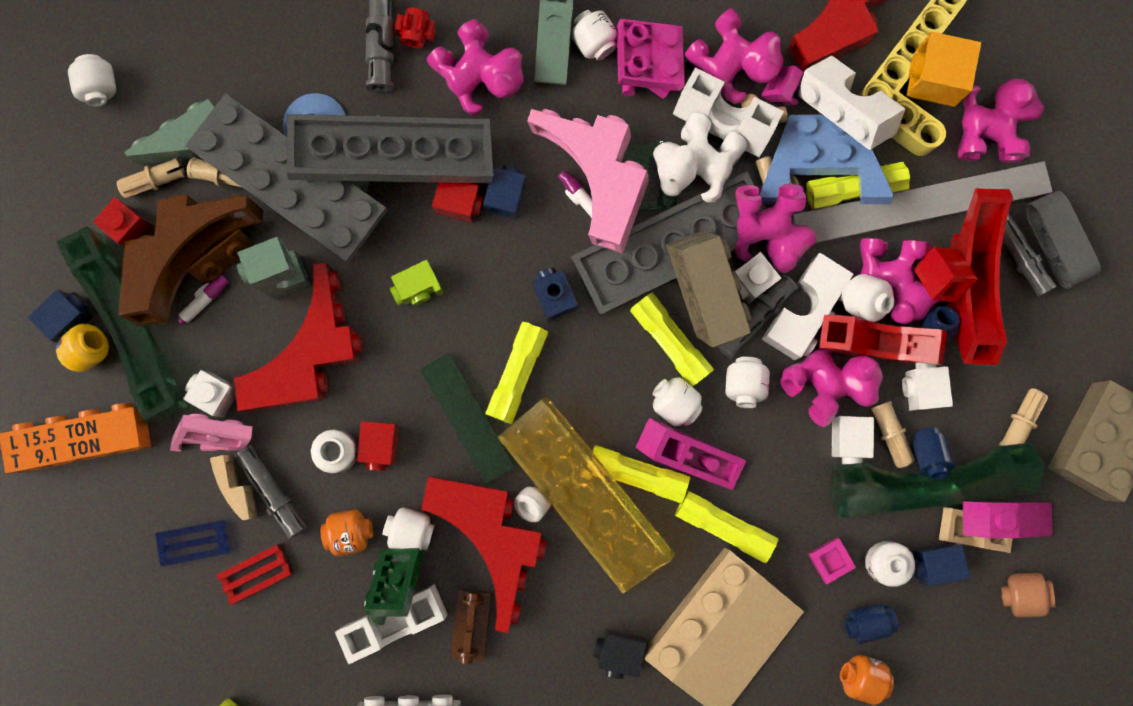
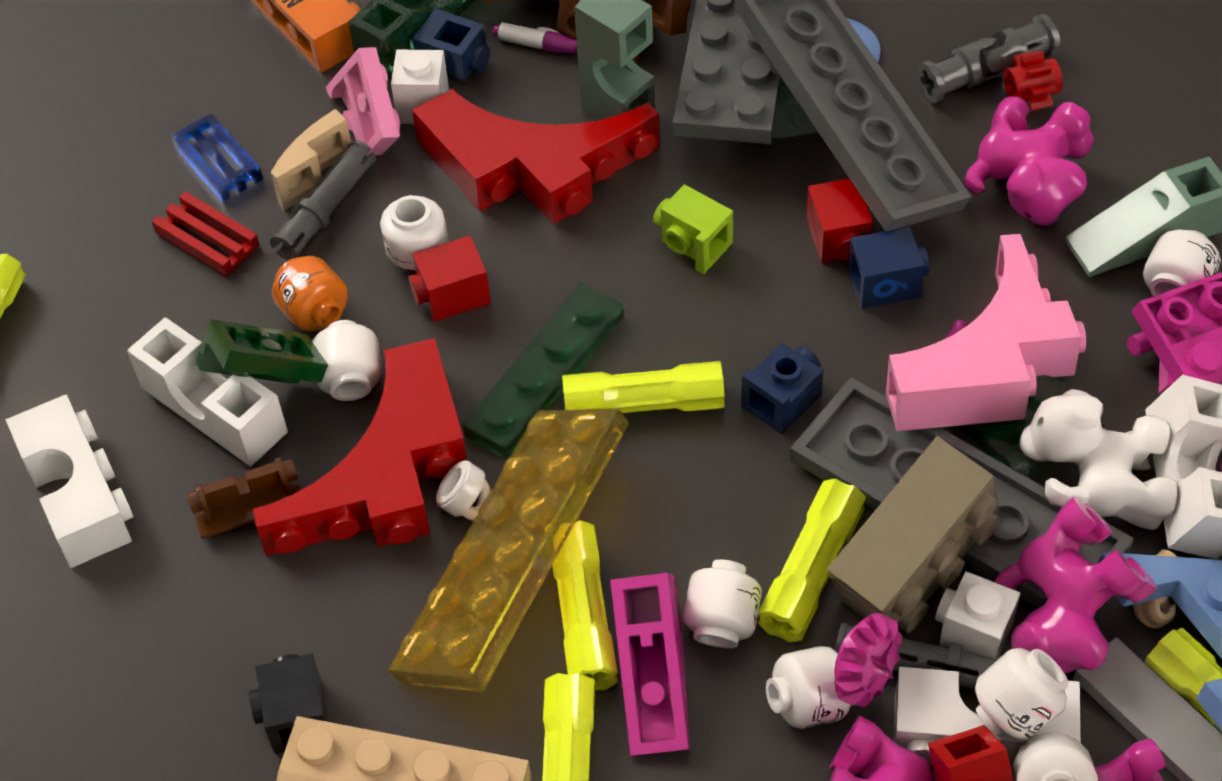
camera: 70 degrees right, 30 degrees down
none -> dark blue brick [412,8,490,82]
none -> dark pink gear [834,613,903,707]
none -> white head [975,648,1068,740]

